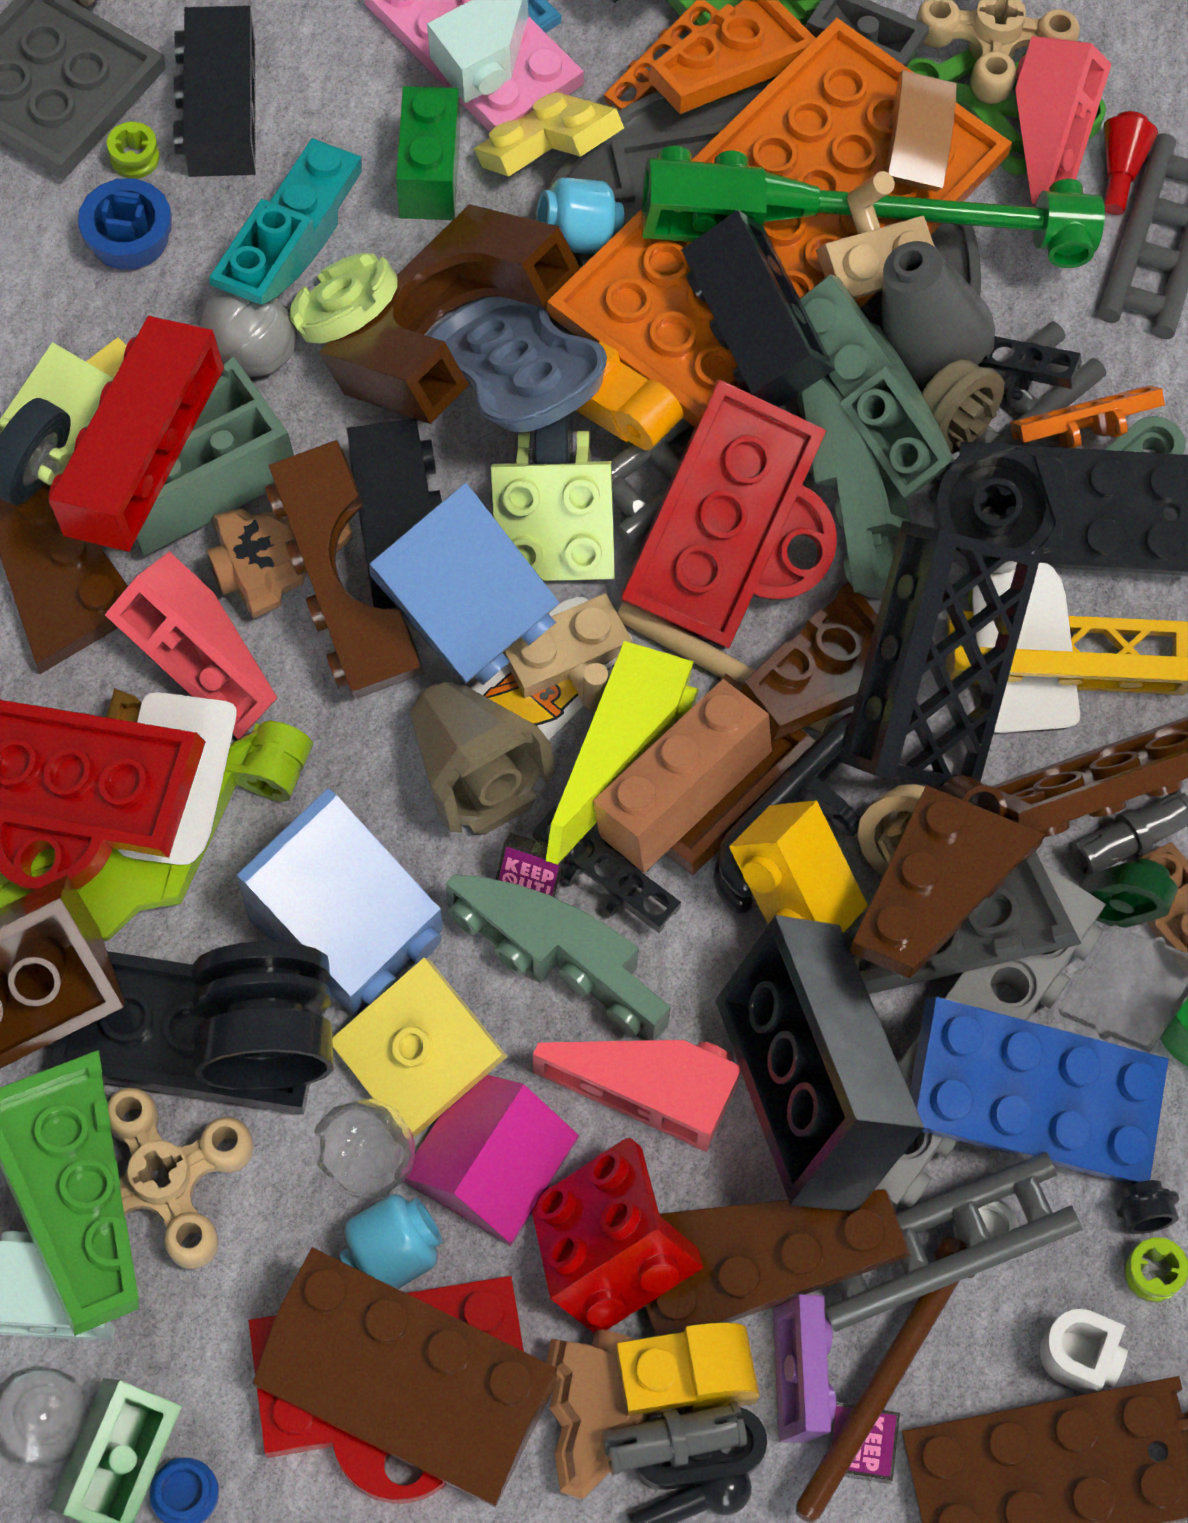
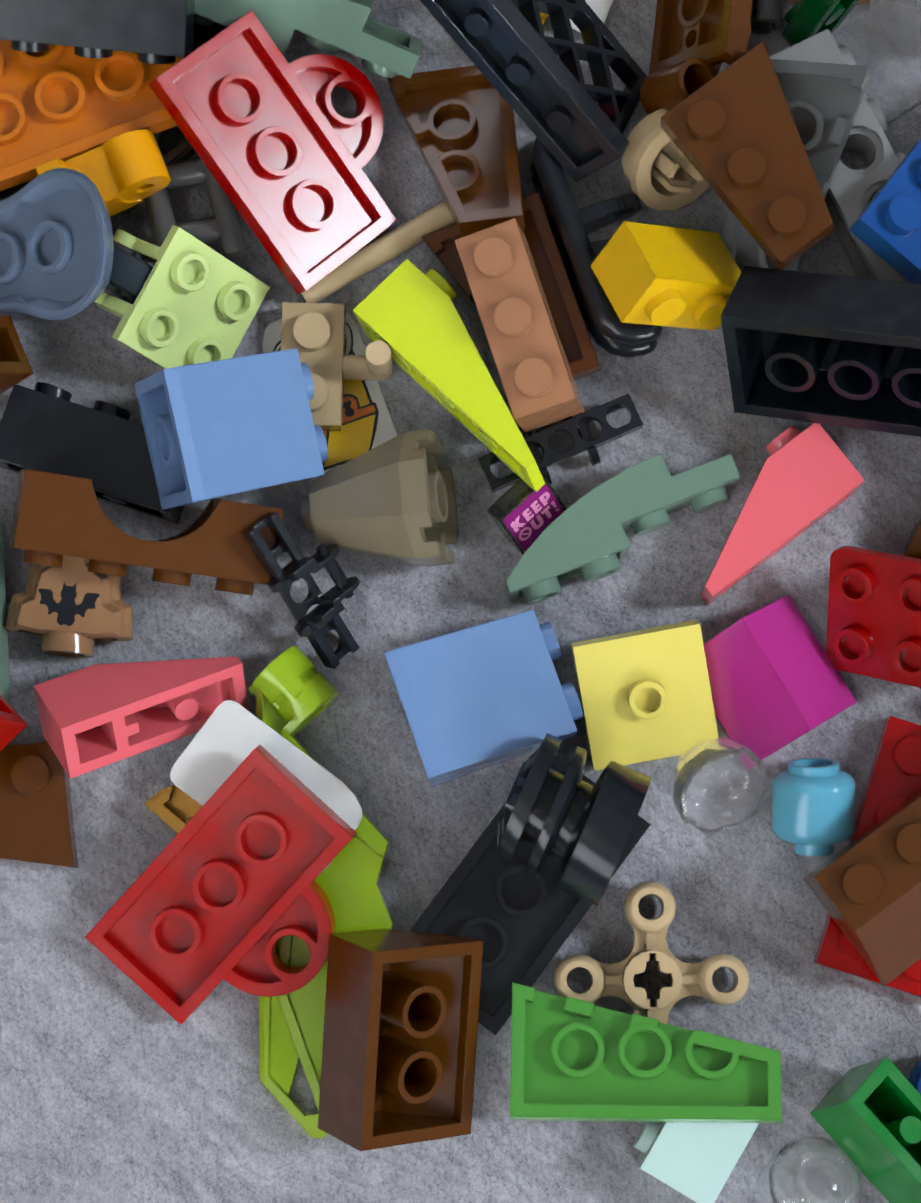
camera: 55 degrees left, 15 degrees up
none -> black piece [242,512,360,669]

